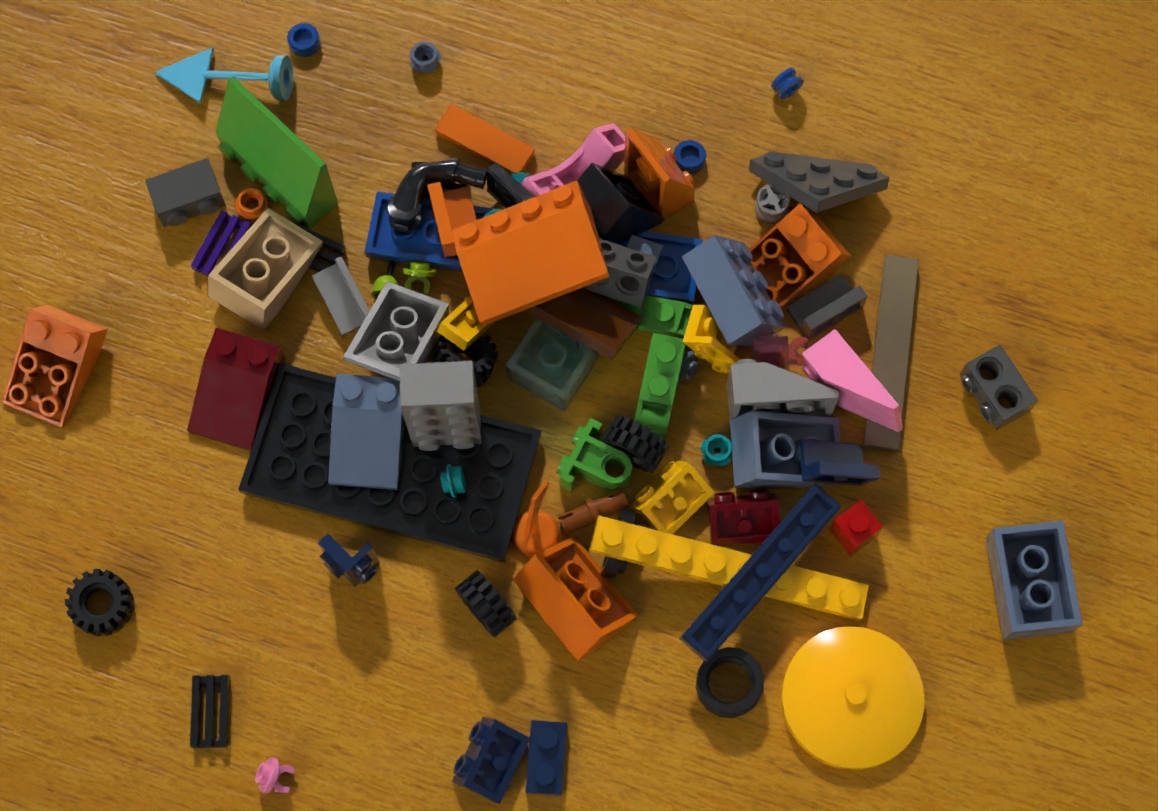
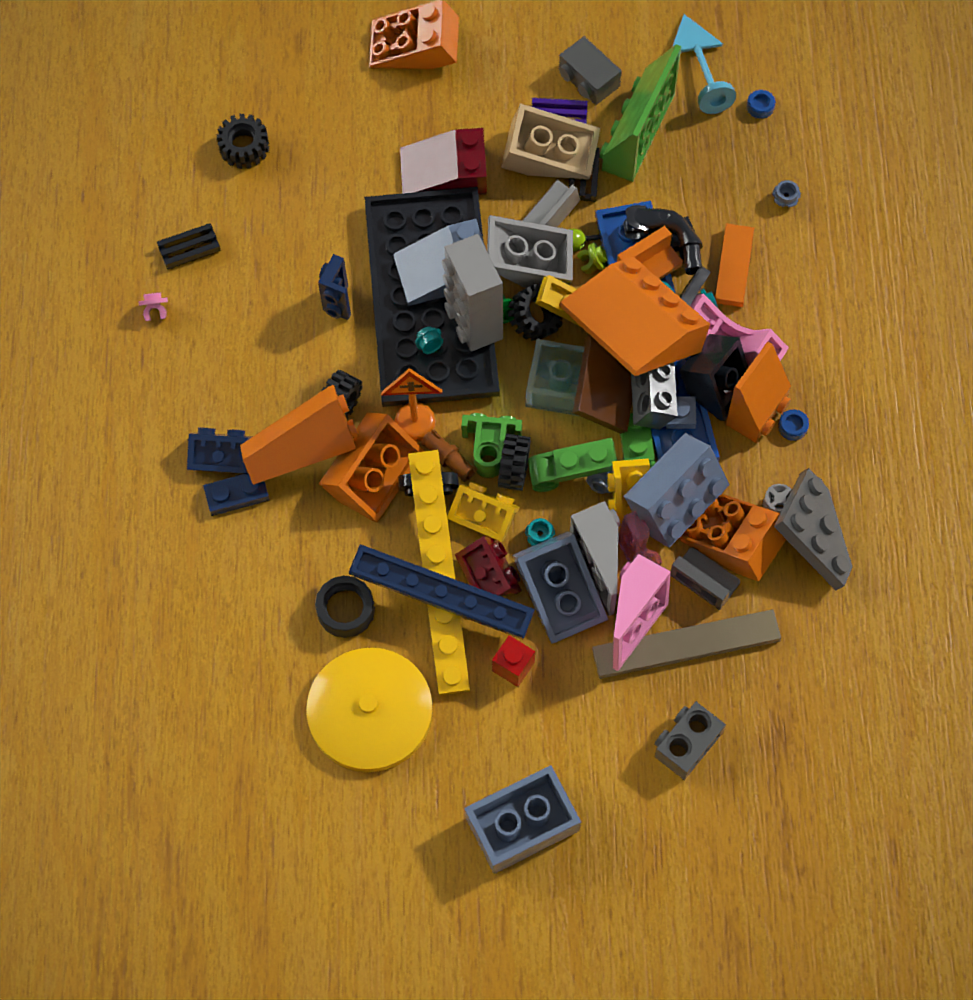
camera: 70 degrees right, 5 degrees down
orange plate [235,188,269,221] -> none
blue bush [771,68,804,100] -> none
dark blue panel [800,439,880,486] -> none
none -> orange slope [240,385,358,485]

